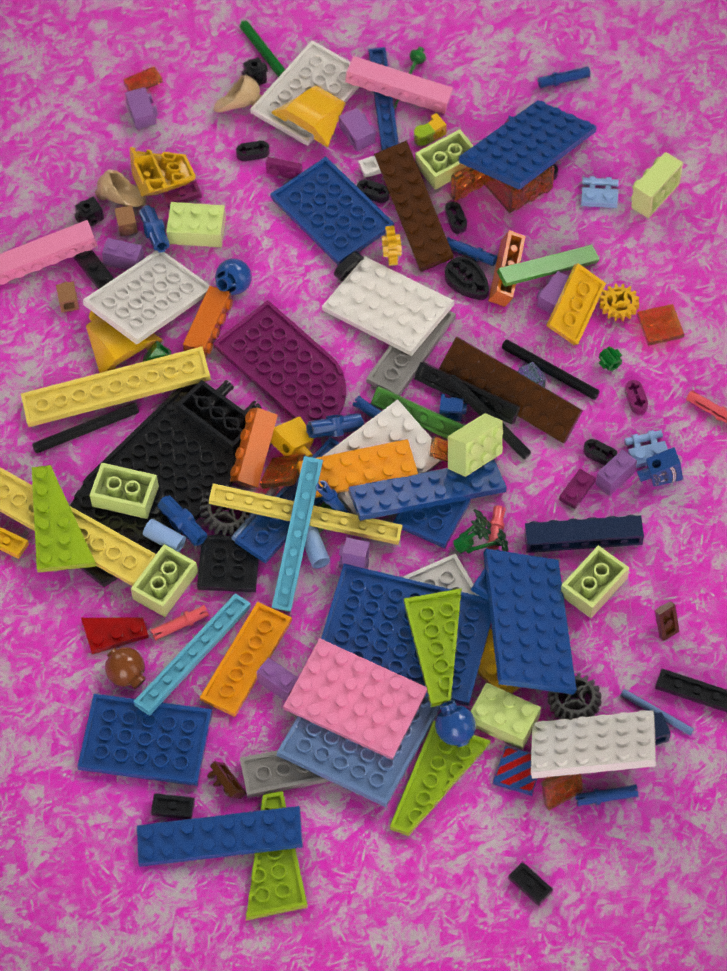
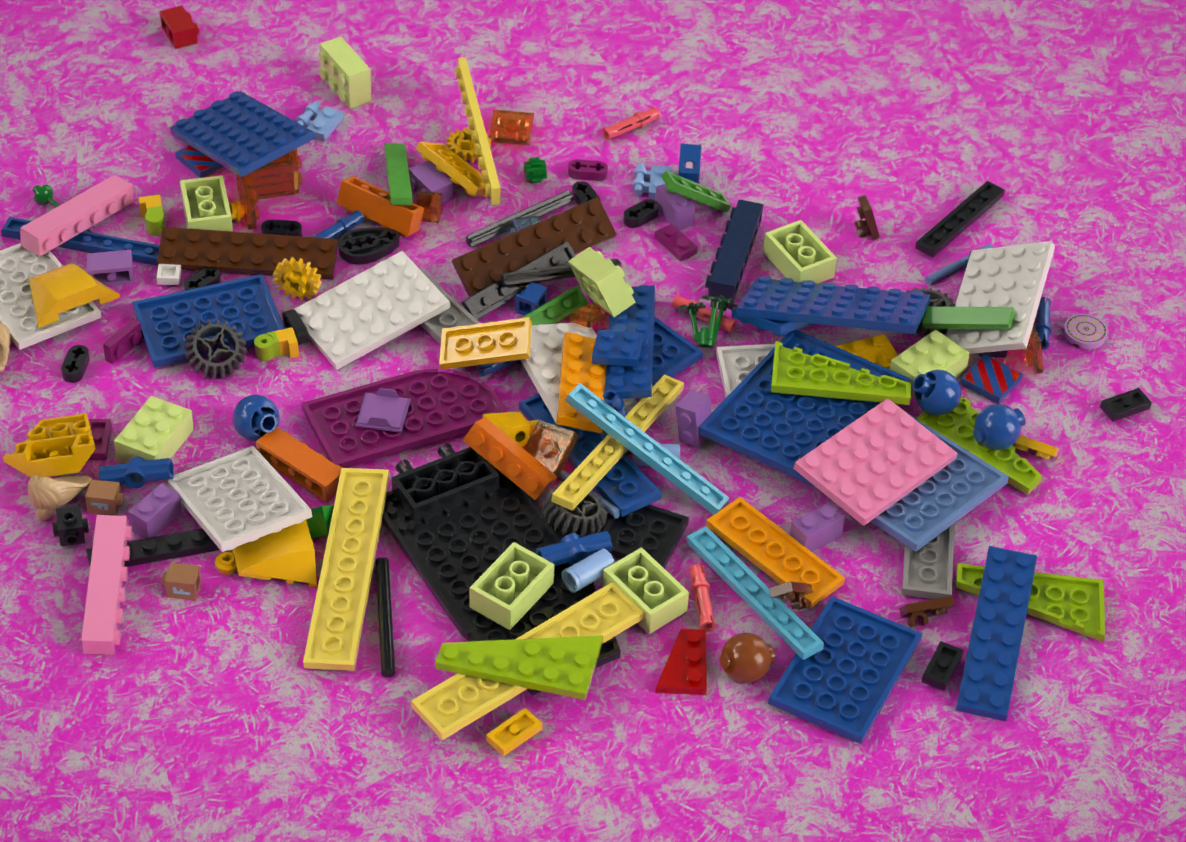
camera: 75 degrees left, 15 degrees down
blue piece [306,413,364,438] -> none
blue pin [537,66,591,89] -> none
none -> red brick [160,5,199,49]
none -> dark grey gear [184,319,247,380]
none -> leg [254,327,299,361]
none -> medium lavender piece [356,388,411,433]
none -> clear orange panel [417,191,443,223]
none -> yellow plate [439,317,532,370]
none -> light yellow plate [454,57,501,205]
none -> black beam [572,181,601,205]
none -> blue plate [592,329,643,367]
none -> bright green plate [661,171,732,213]
none -> reddish brown plate [769,581,813,610]
none -> bright green tile [922,306,1015,330]
none -> blue brick [973,404,1026,450]
none -> yellow plate [1014,435,1059,459]
none -> lavender tile [1063,314,1108,349]

